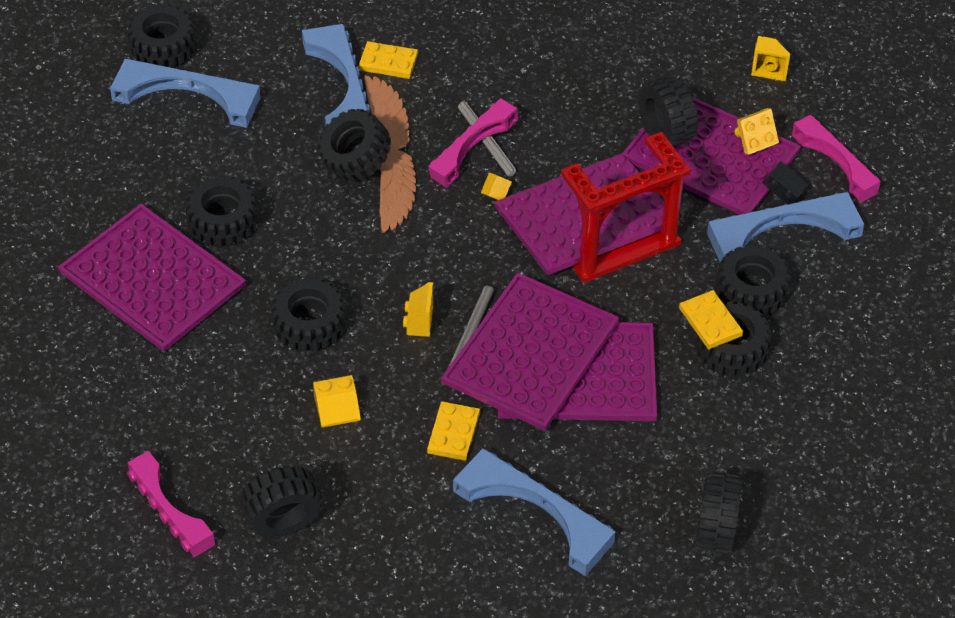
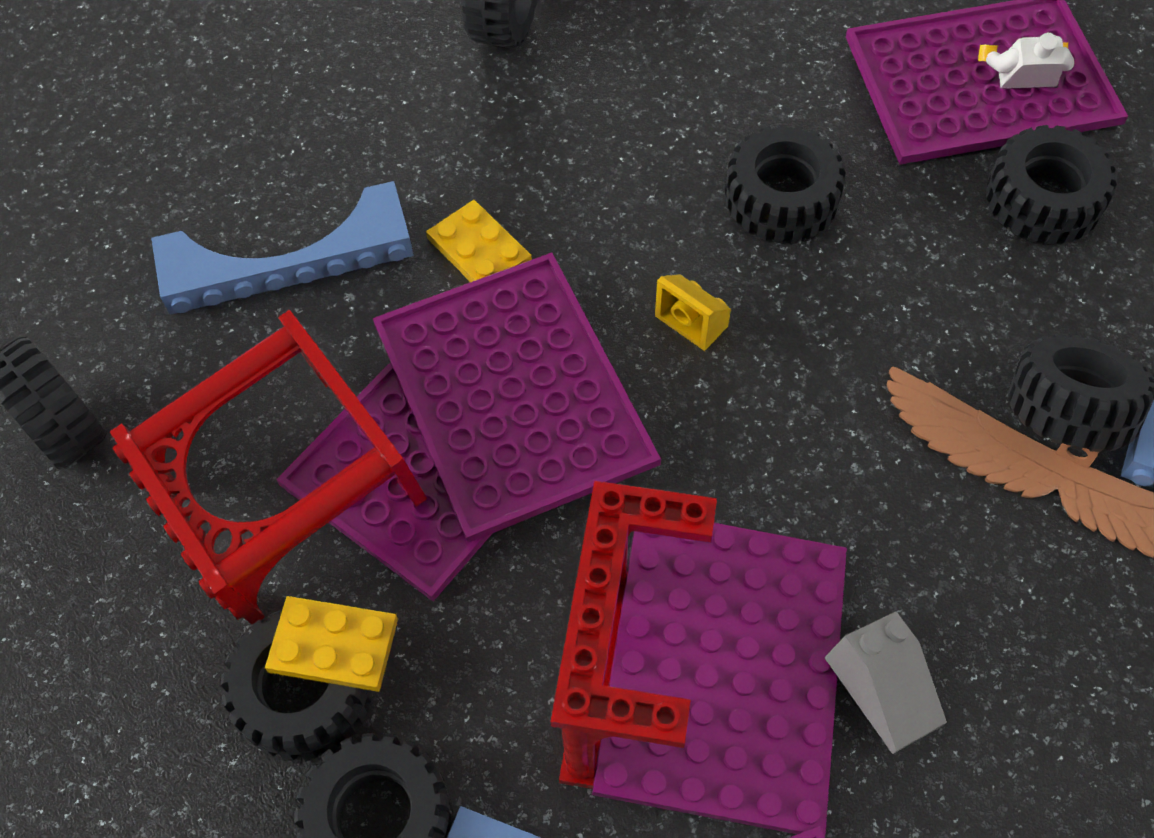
camera: 130 degrees right, 10 degrees up
yellow slope [313,375,361,427] -> none
dark pink arch [428,98,519,188] -> none
light grey axle [448,285,494,368] -> none
light grey axle [458,101,516,177] -> none
yellow panel [481,173,512,200] -> none
none -> red arch [110,310,427,624]
none -> light grey slope [825,612,947,754]
none -> white torso [978,33,1074,88]

